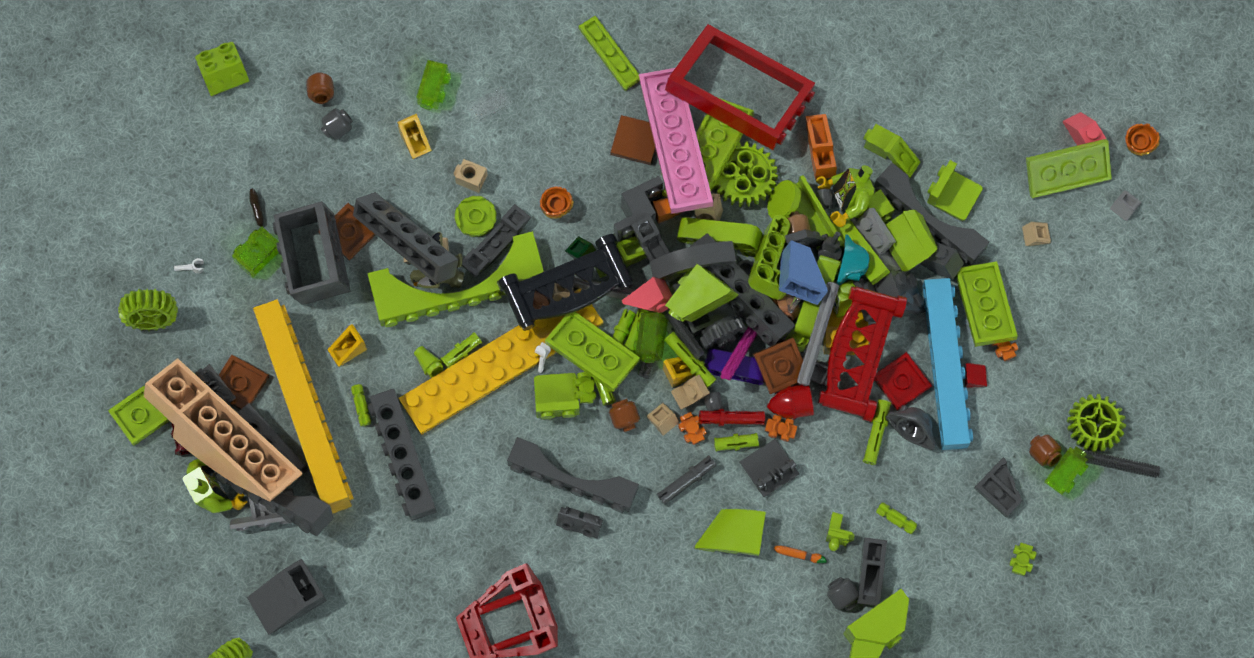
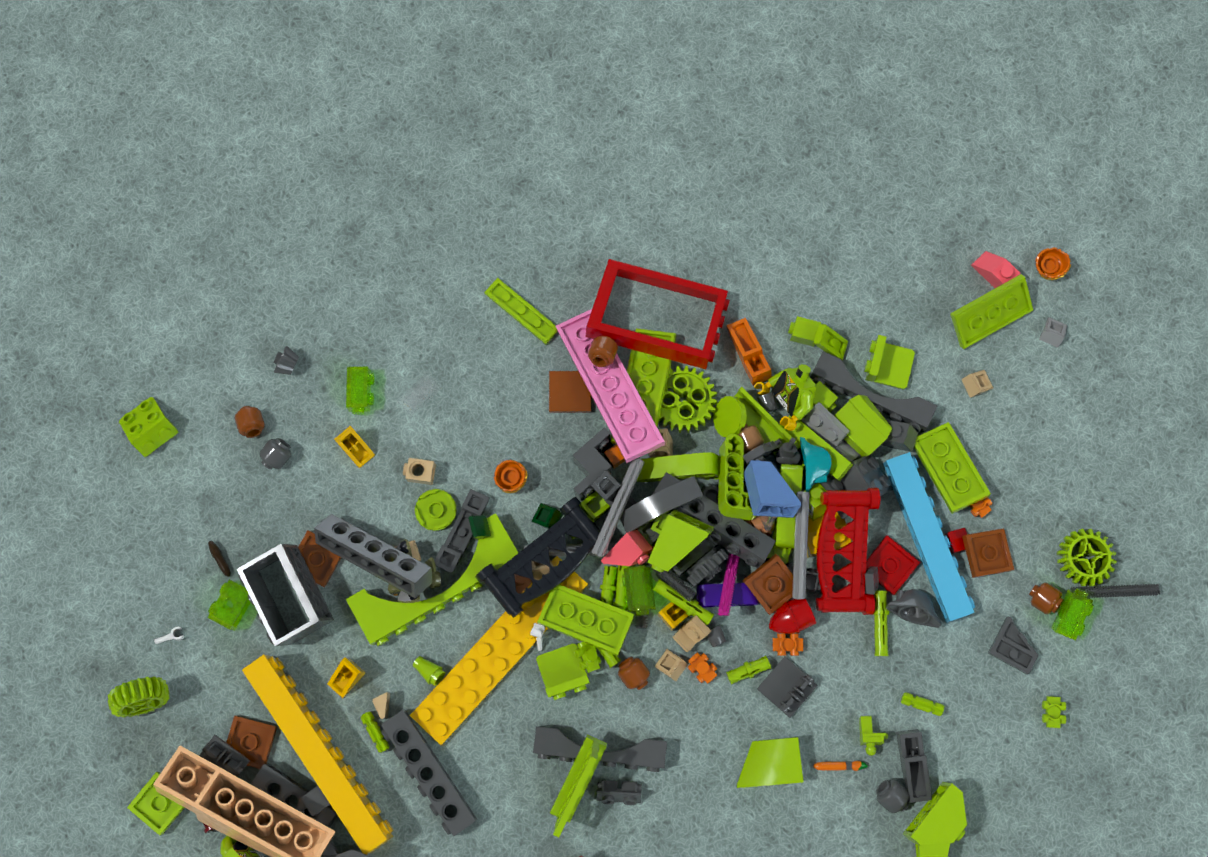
camera: 10 degrees left, 5 degrees up
lime pin [440,332,482,368] -> none
dark grey pin [656,455,717,505] -> none
red pin [699,409,765,426] -> none
none -> dark grey piece [273,346,299,375]
none -> dark grey tile [301,786,330,817]
none -> tan slope [372,692,390,719]
none -> dark green slope [468,516,491,540]
none -> lime fence [550,734,607,838]
none -> dark orange head [588,336,618,367]
none -> light grey axle [592,458,644,557]
none -> dark grey tile [865,566,879,594]
none -> dark orange tile [962,528,1015,578]

